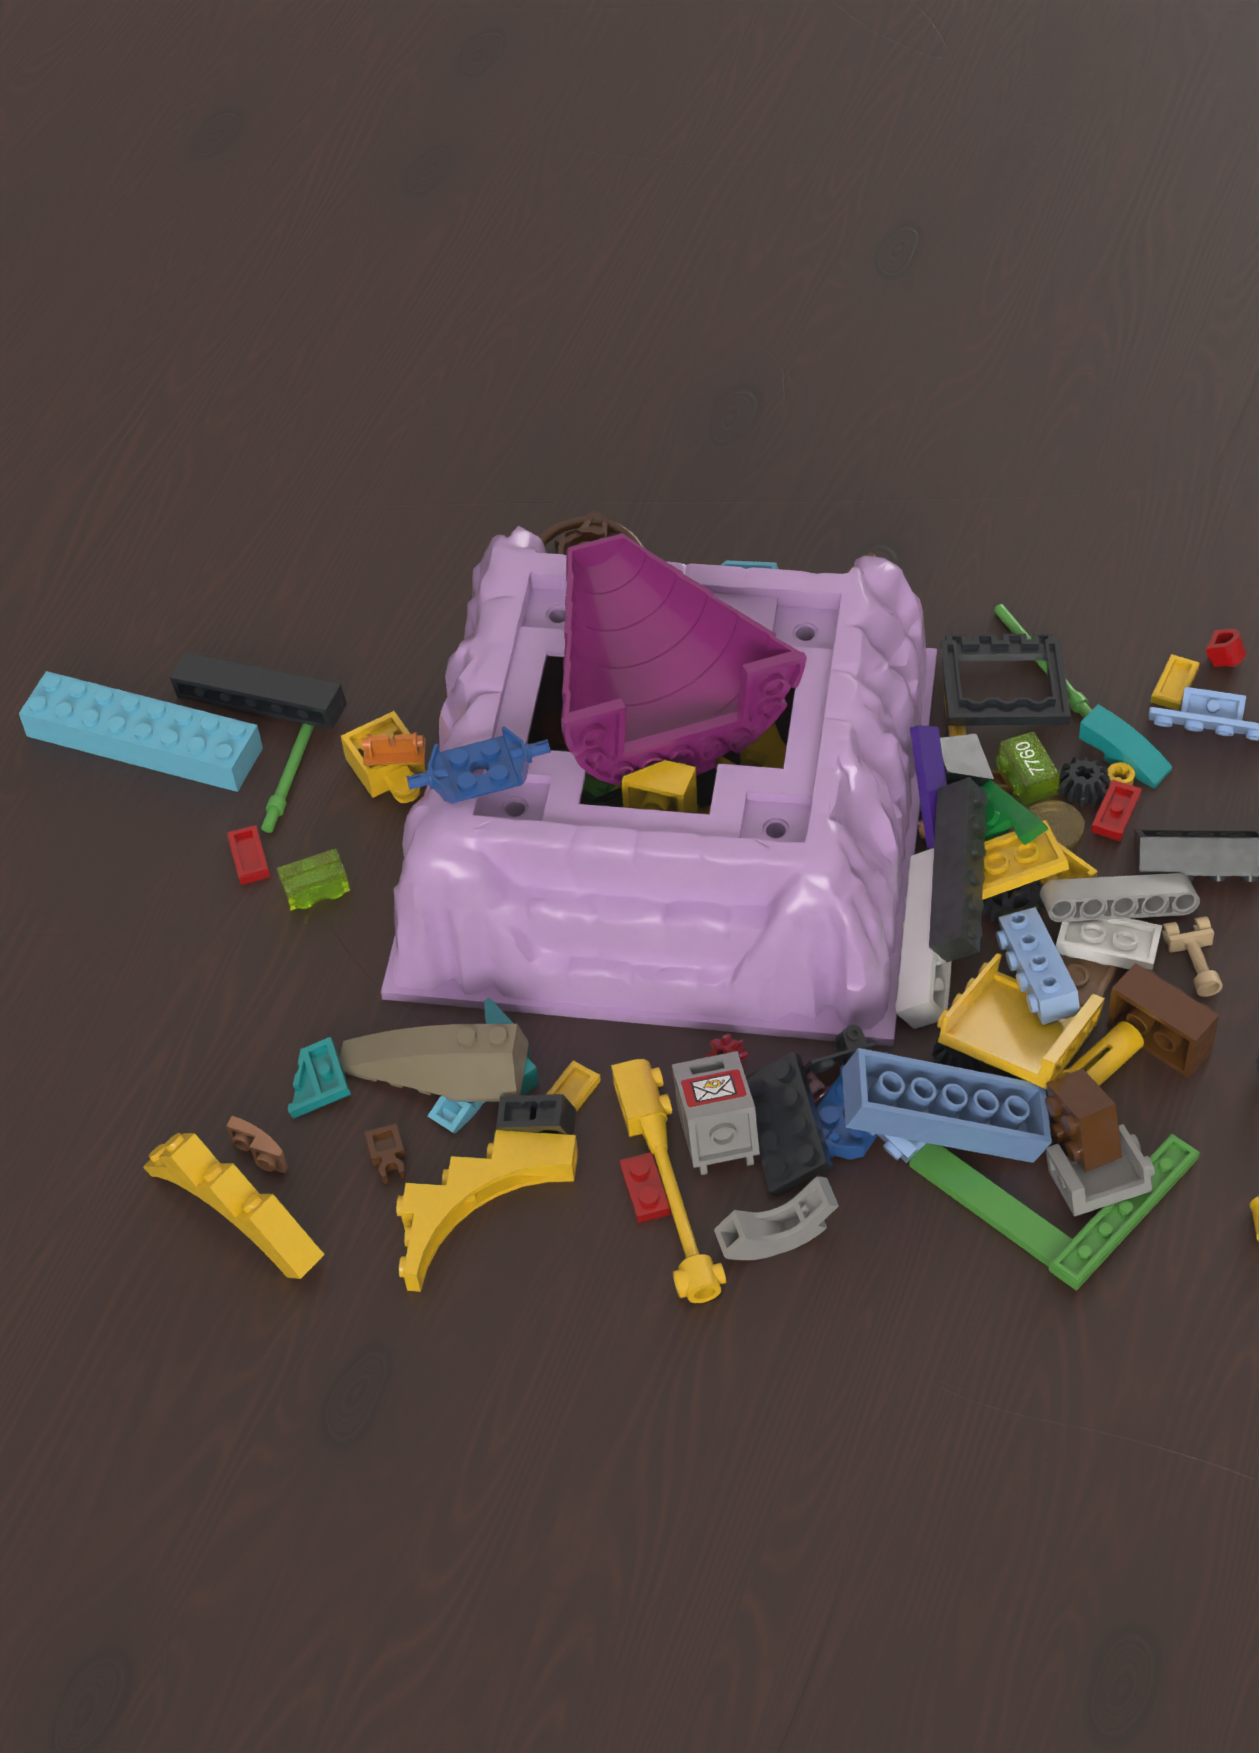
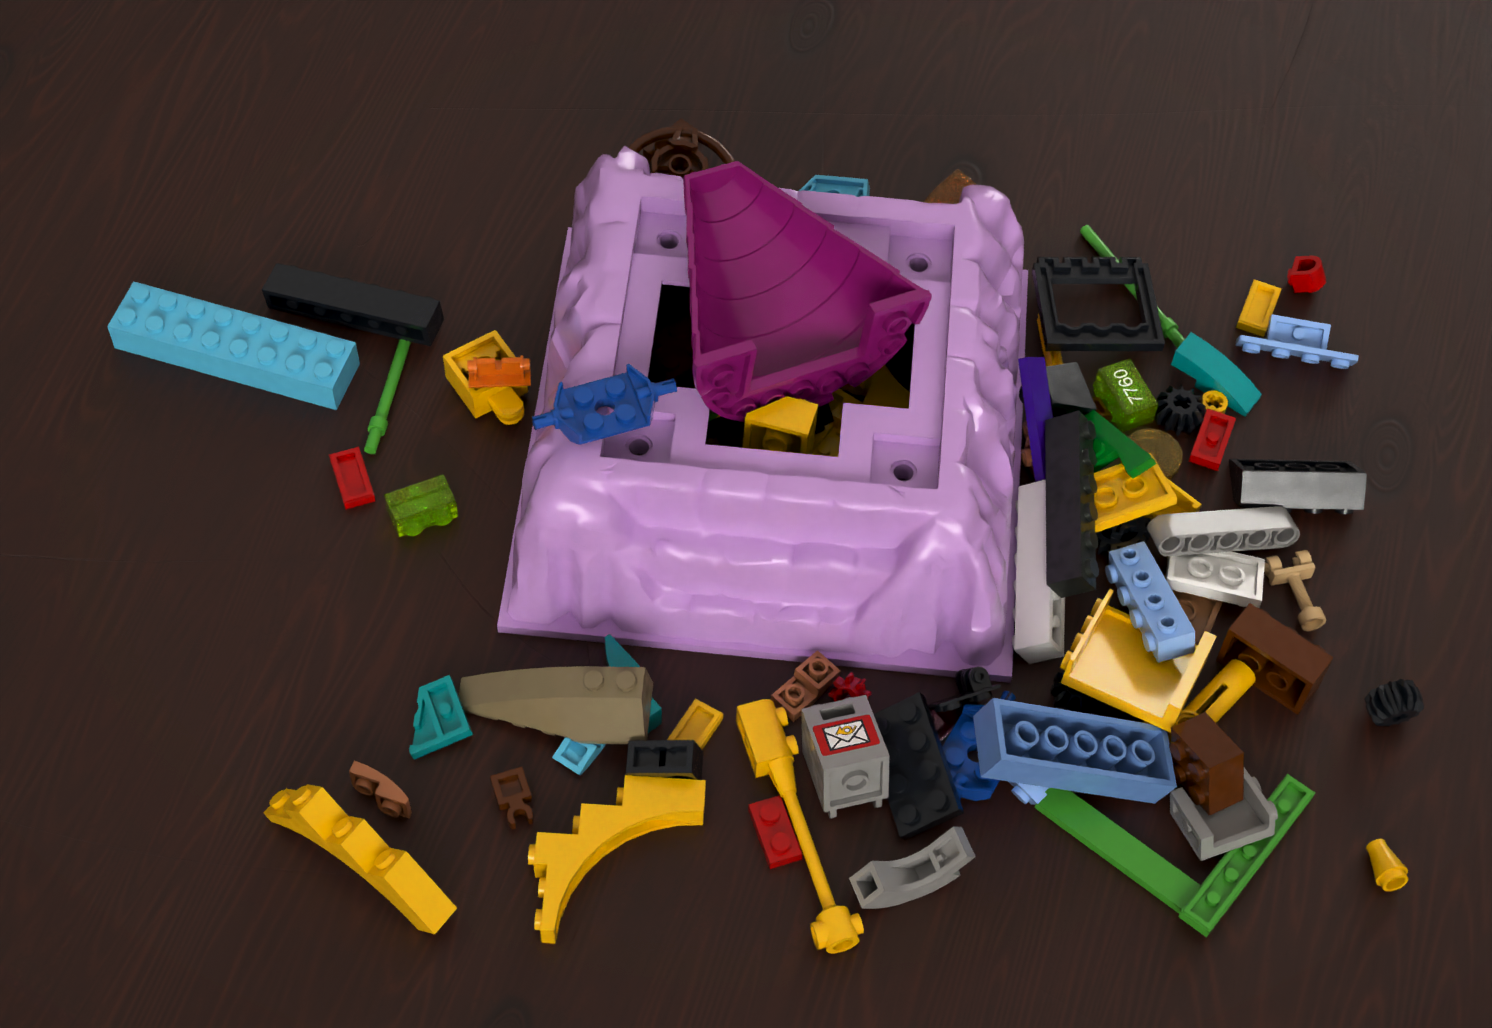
camera: 10 degrees left, 5 degrees up
none -> nougat slope [770,650,841,722]

